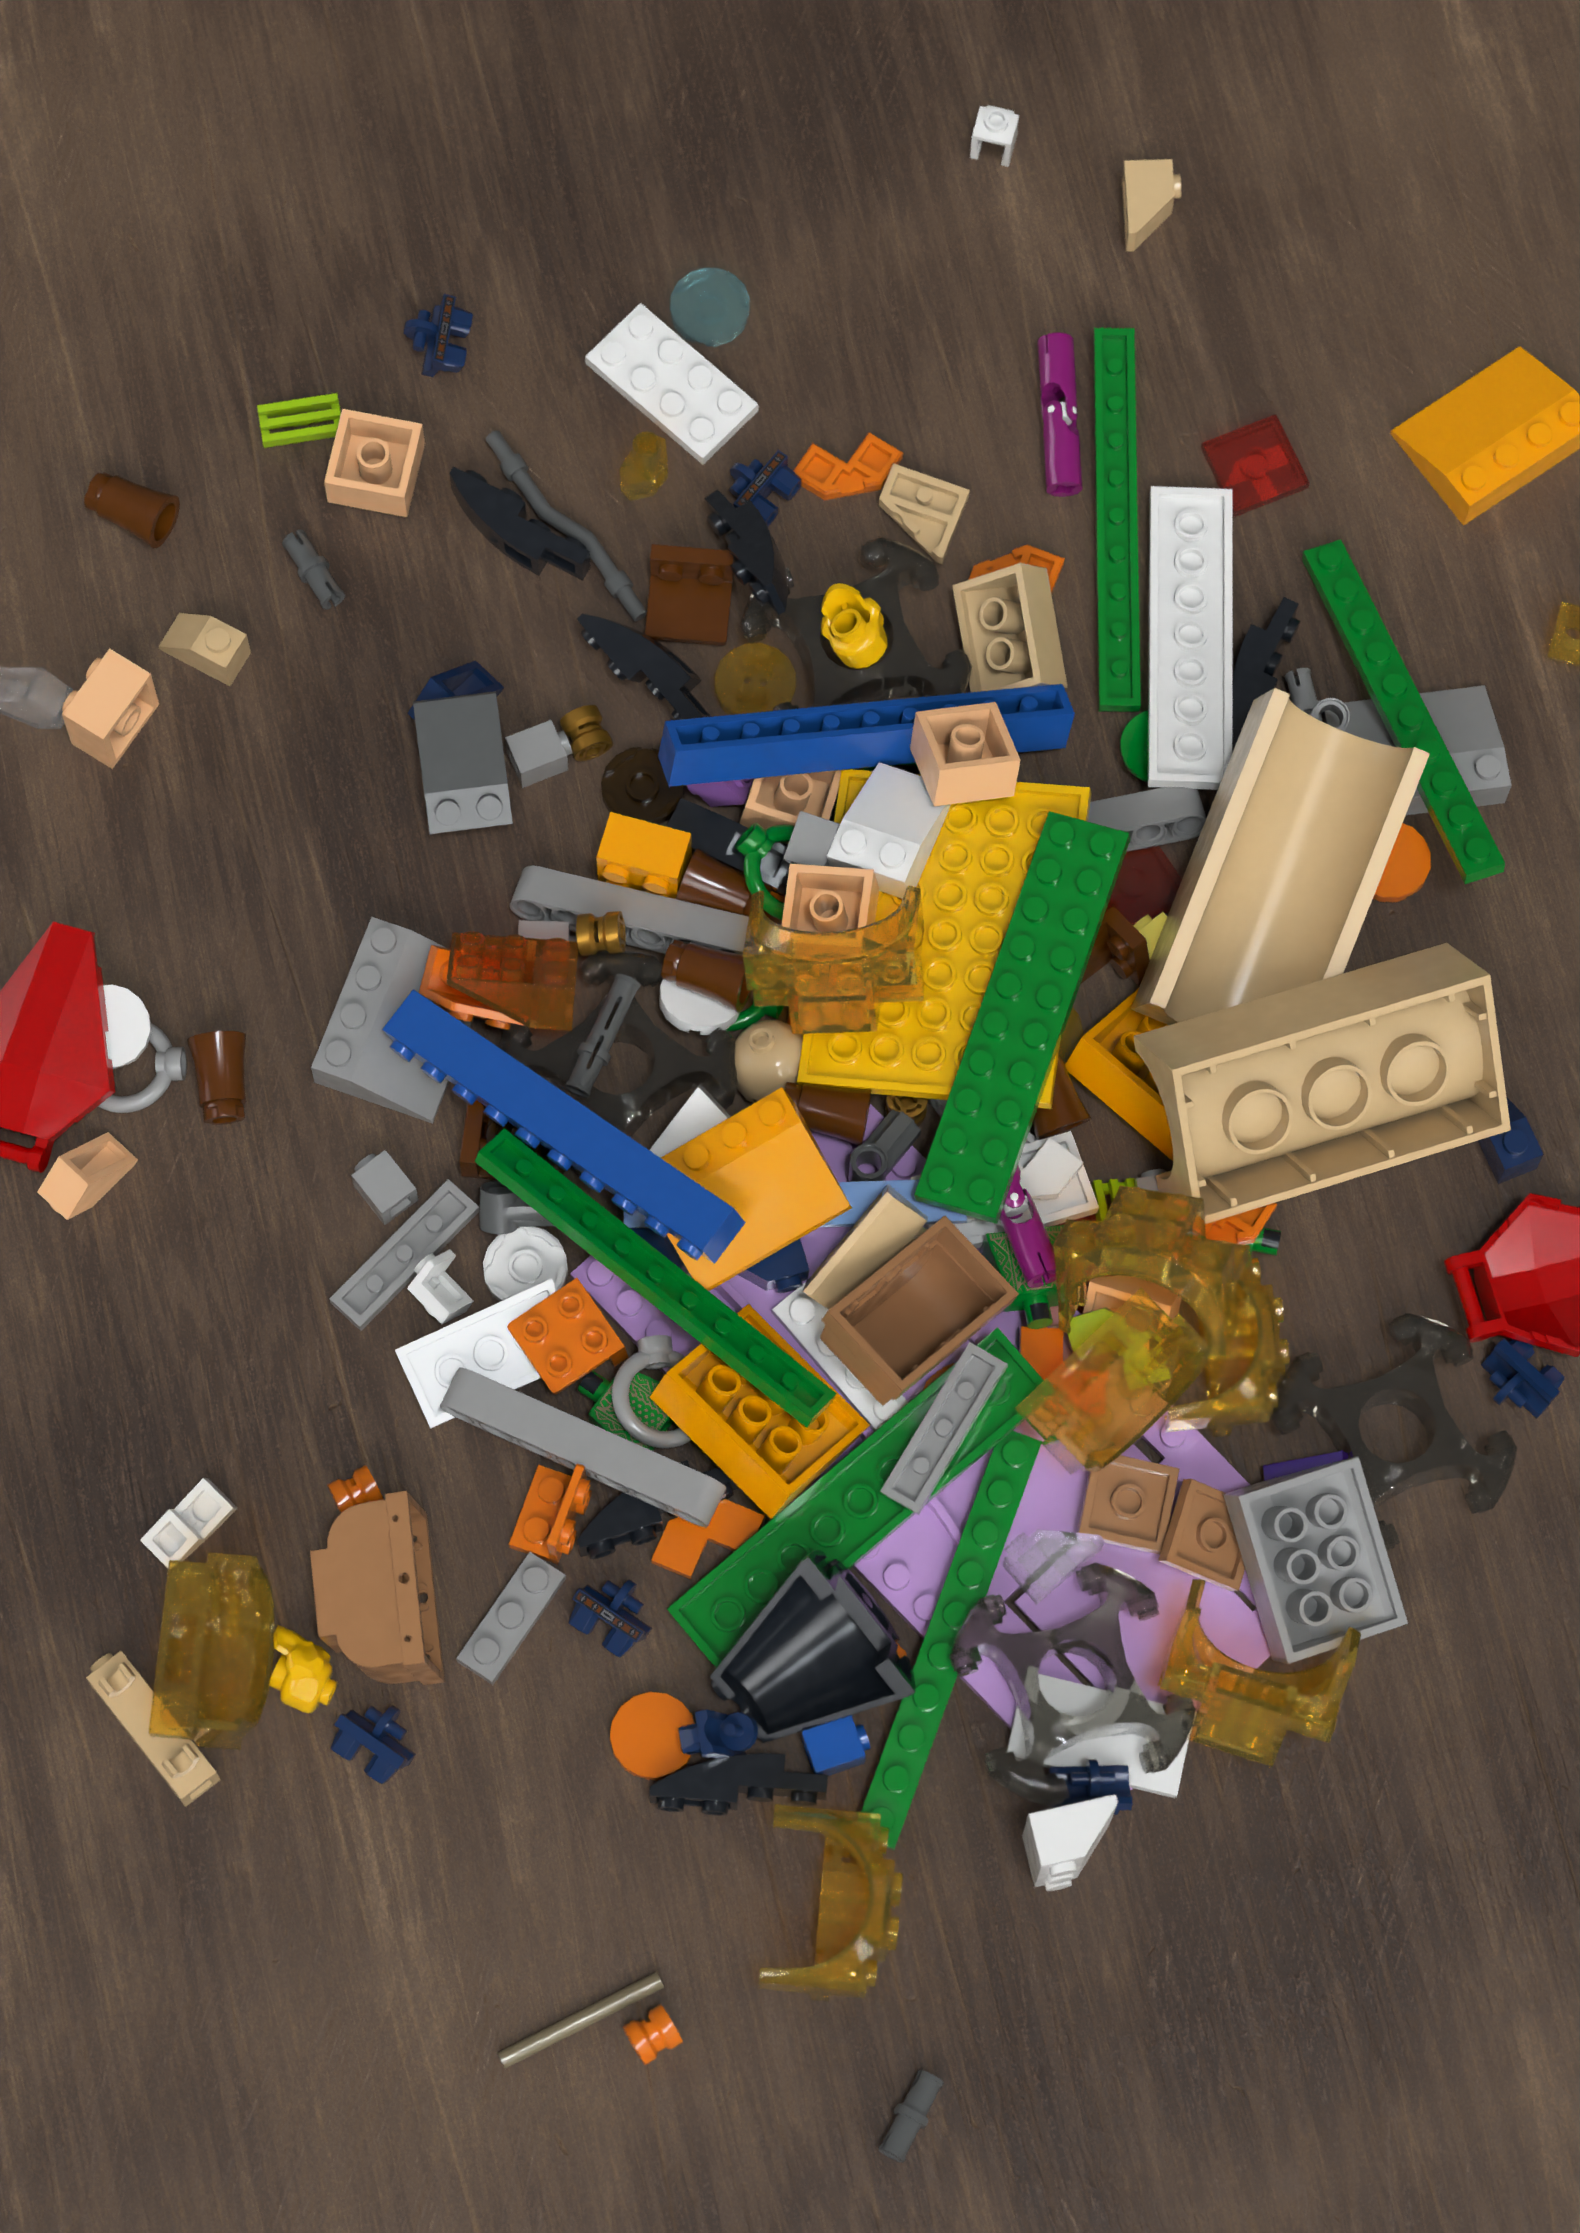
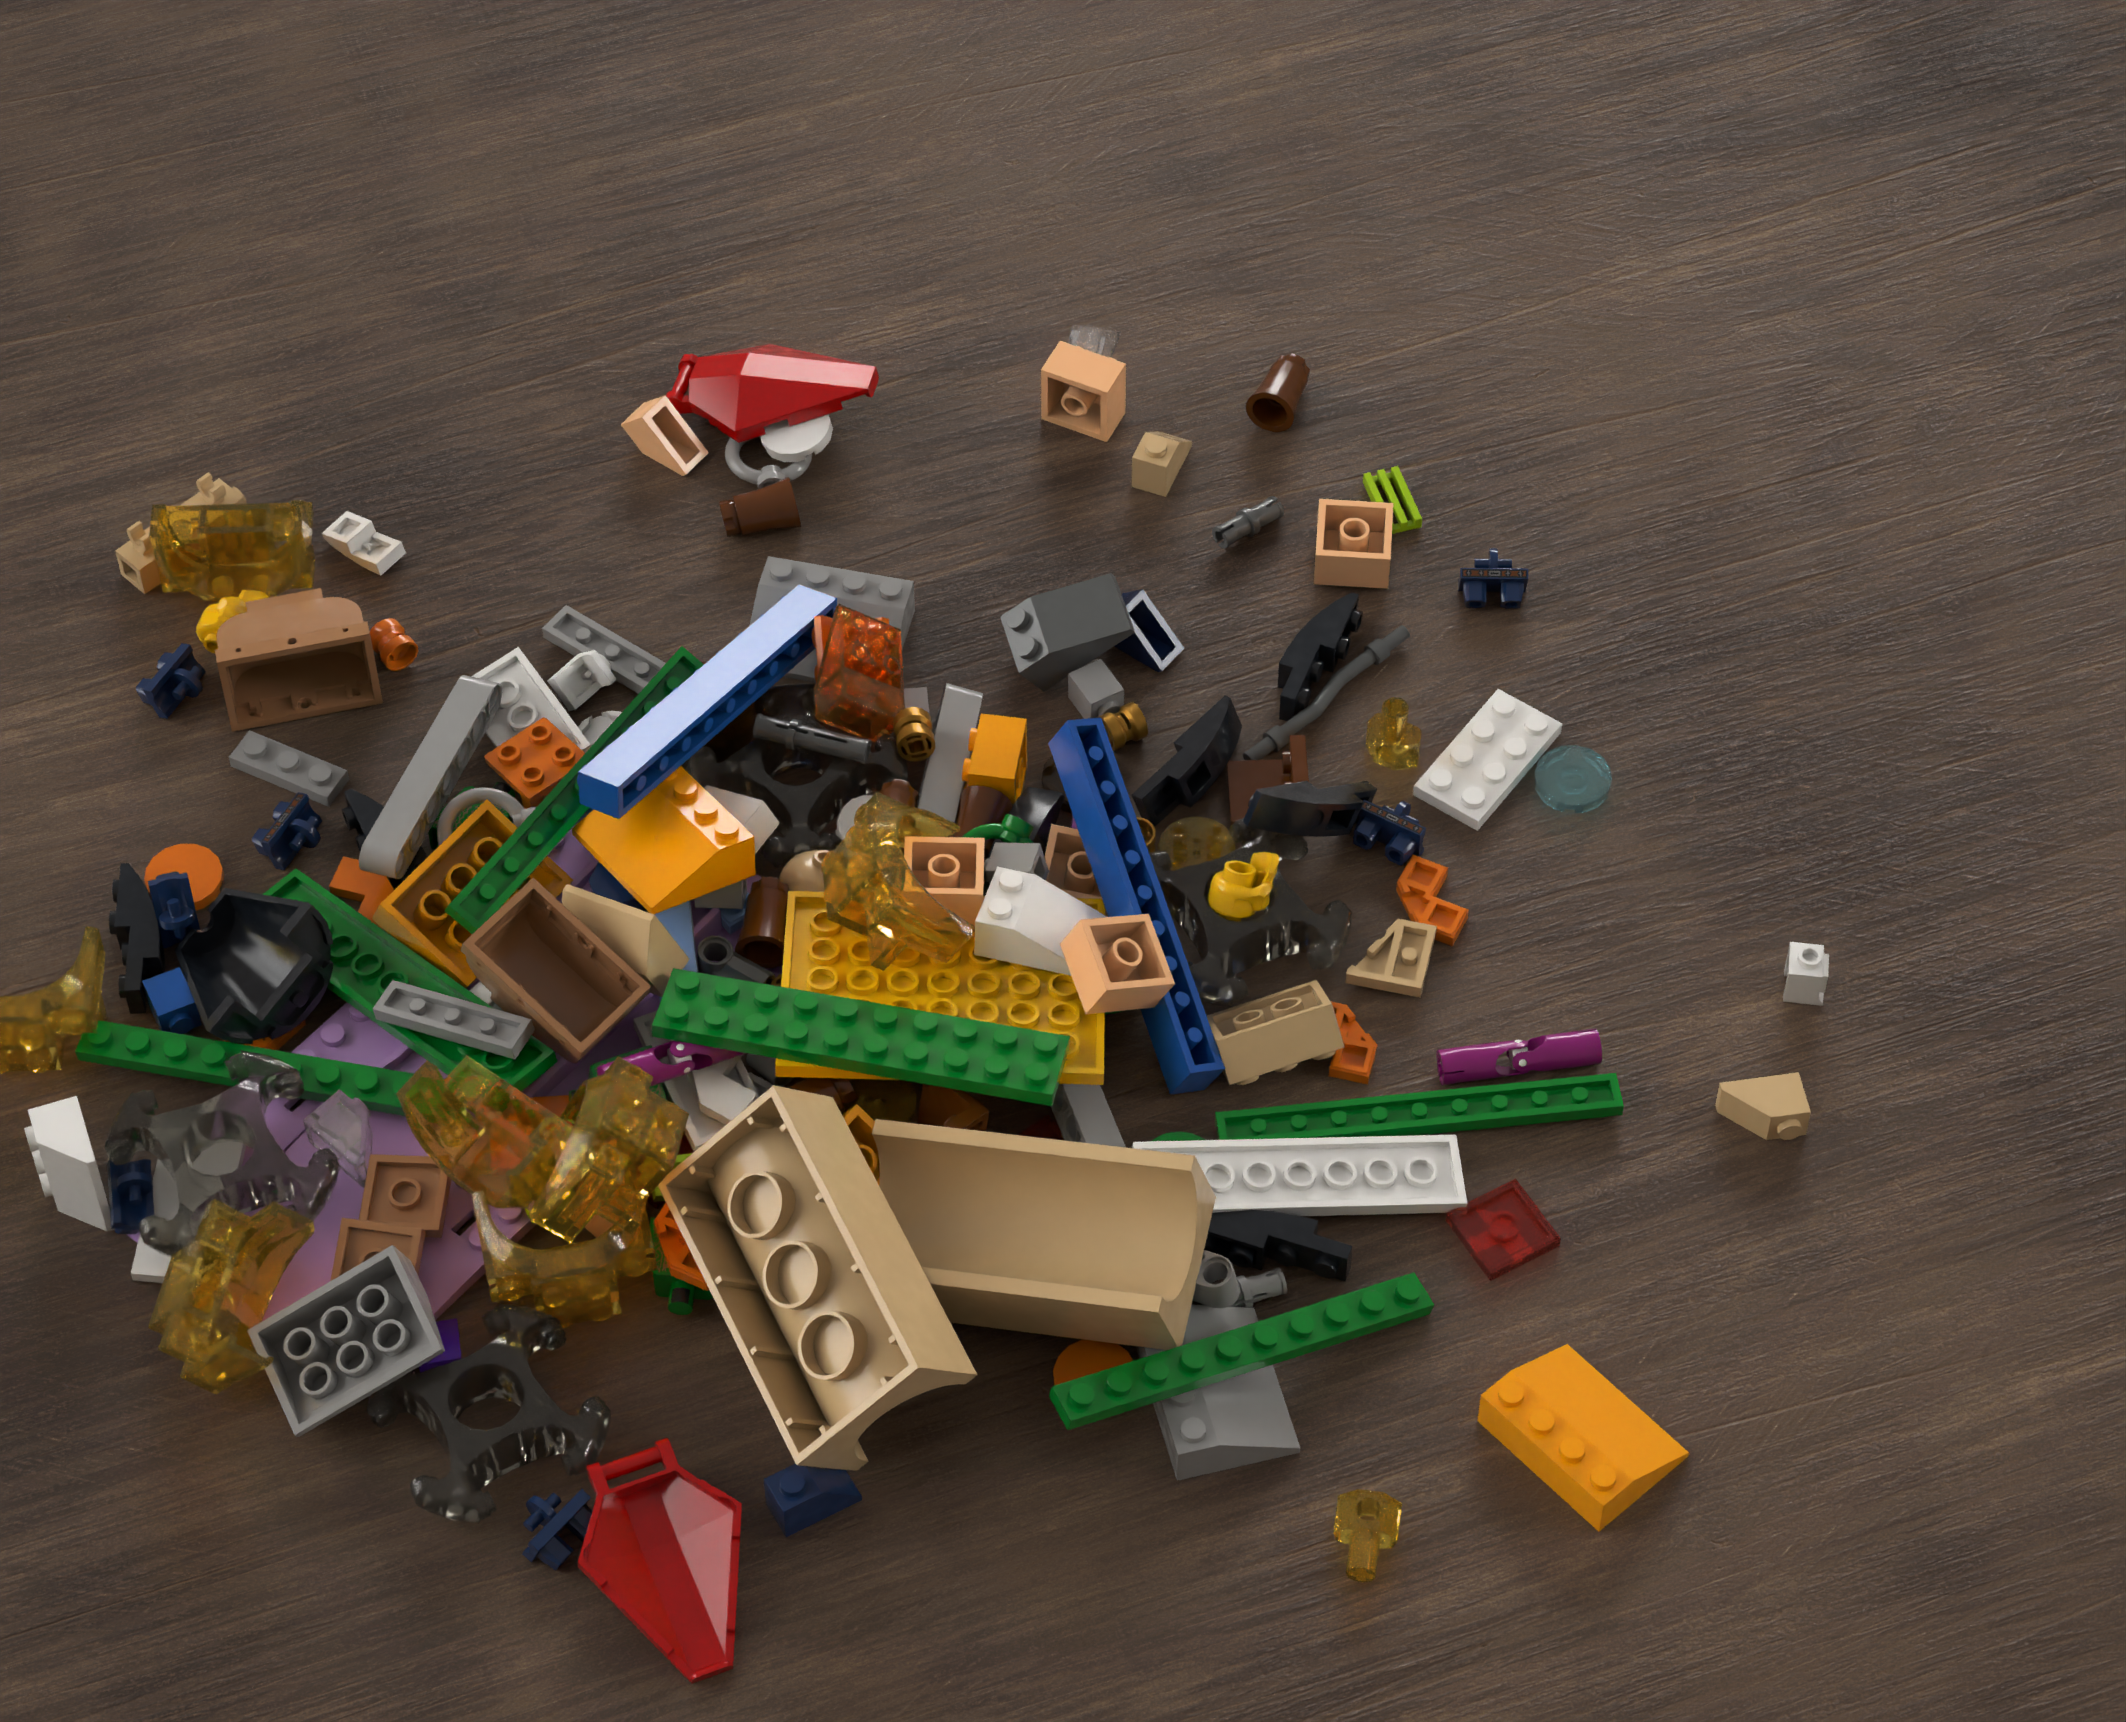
camera: 85 degrees right, 20 degrees down
light grey brick [351,1150,418,1225] -> none
orange bracket [509,1463,592,1565] -> none

